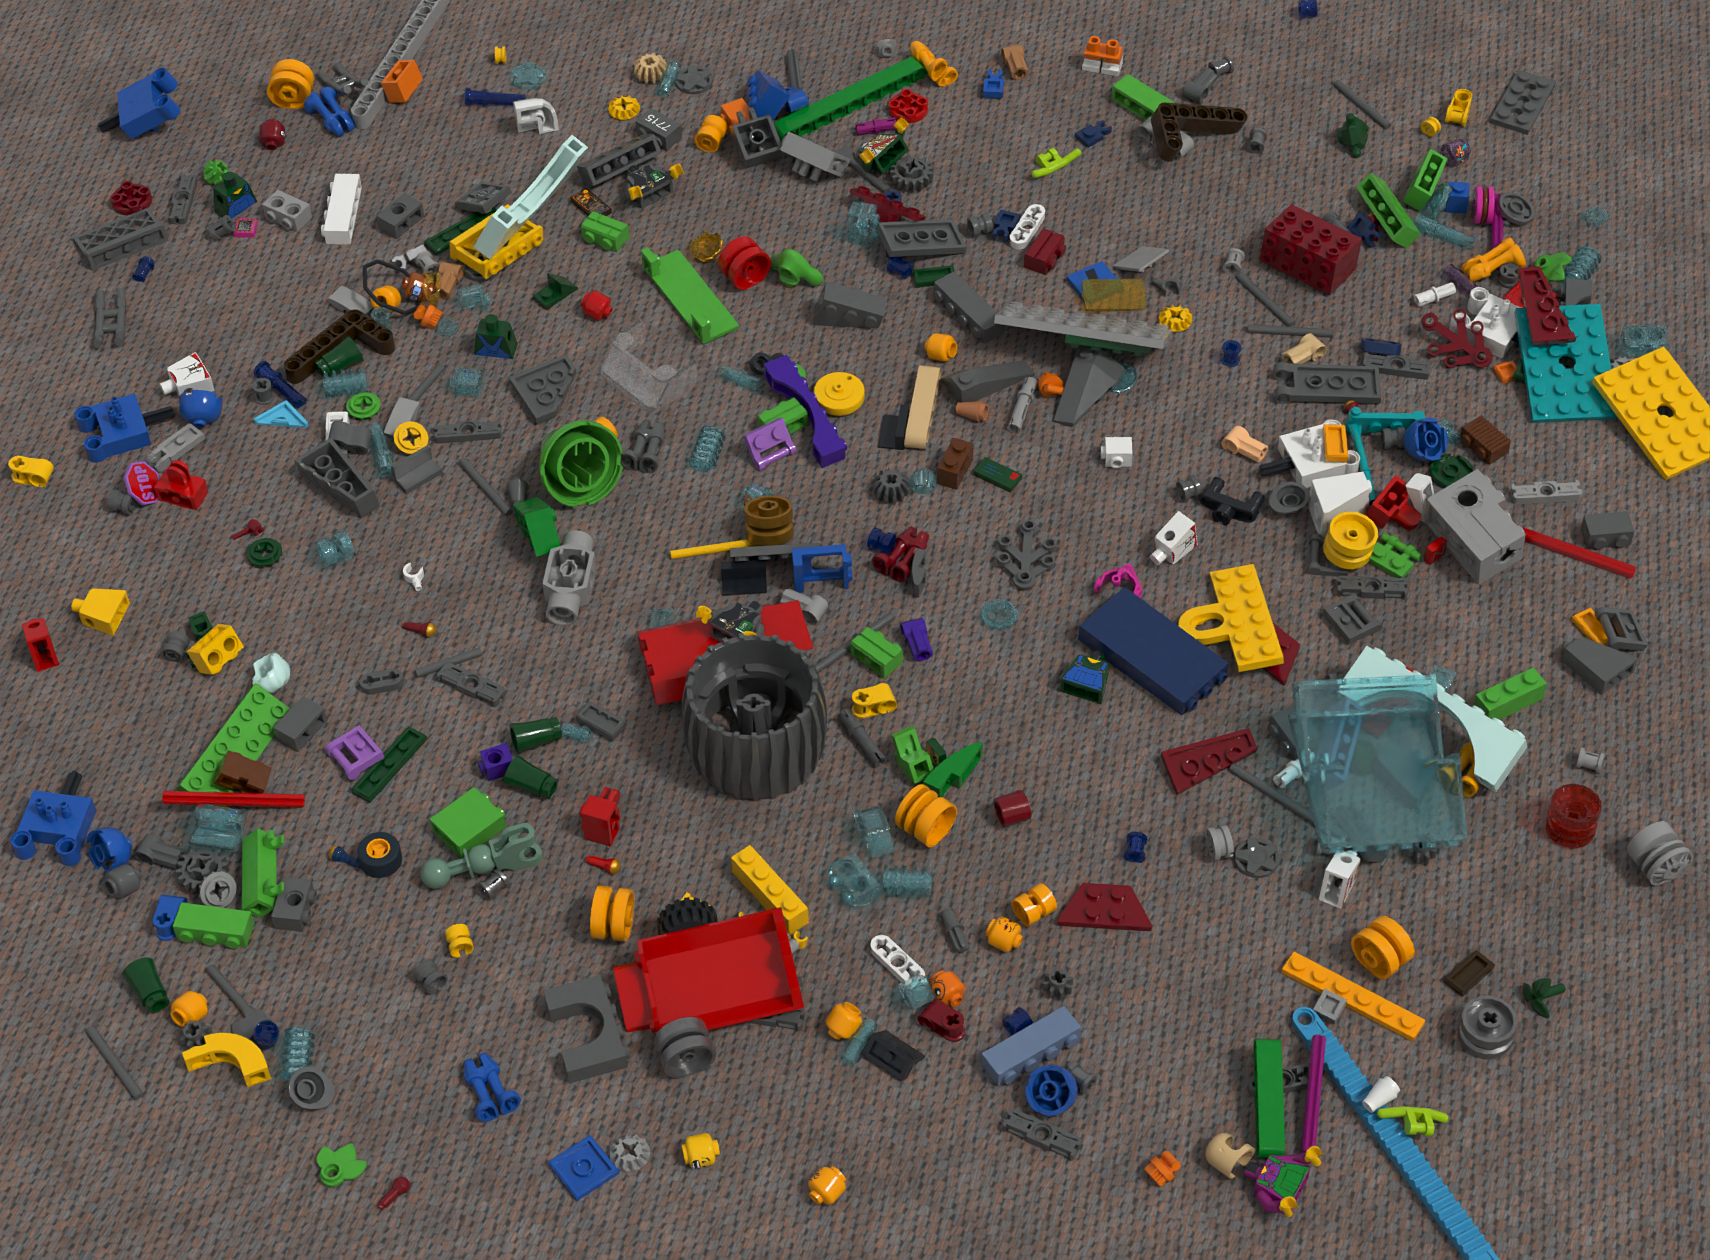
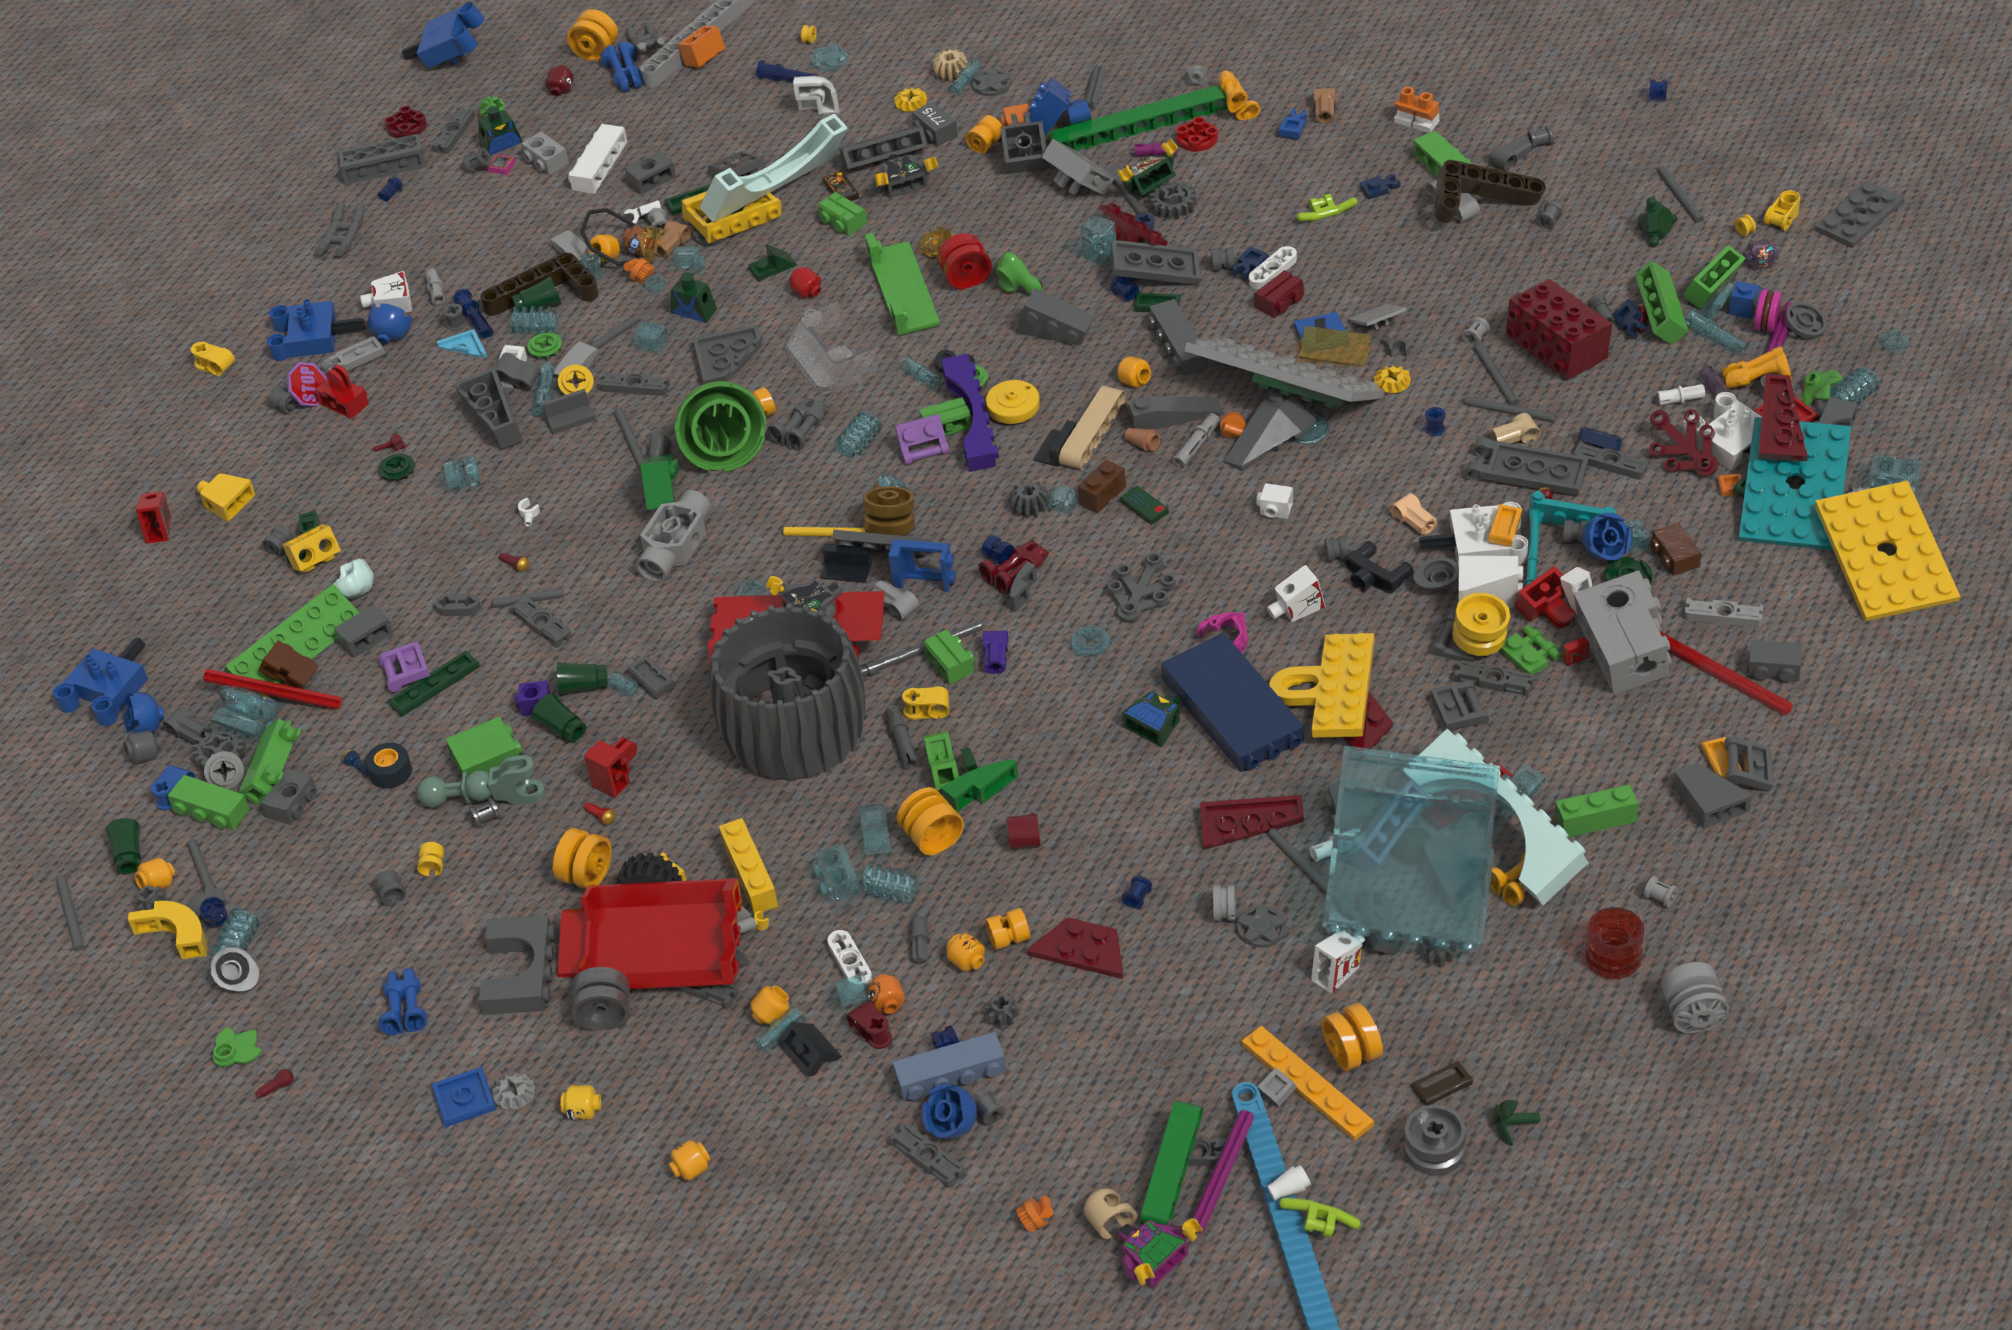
camera: 20 degrees right, 5 degrees down
none -> light grey pin [425,268,446,305]

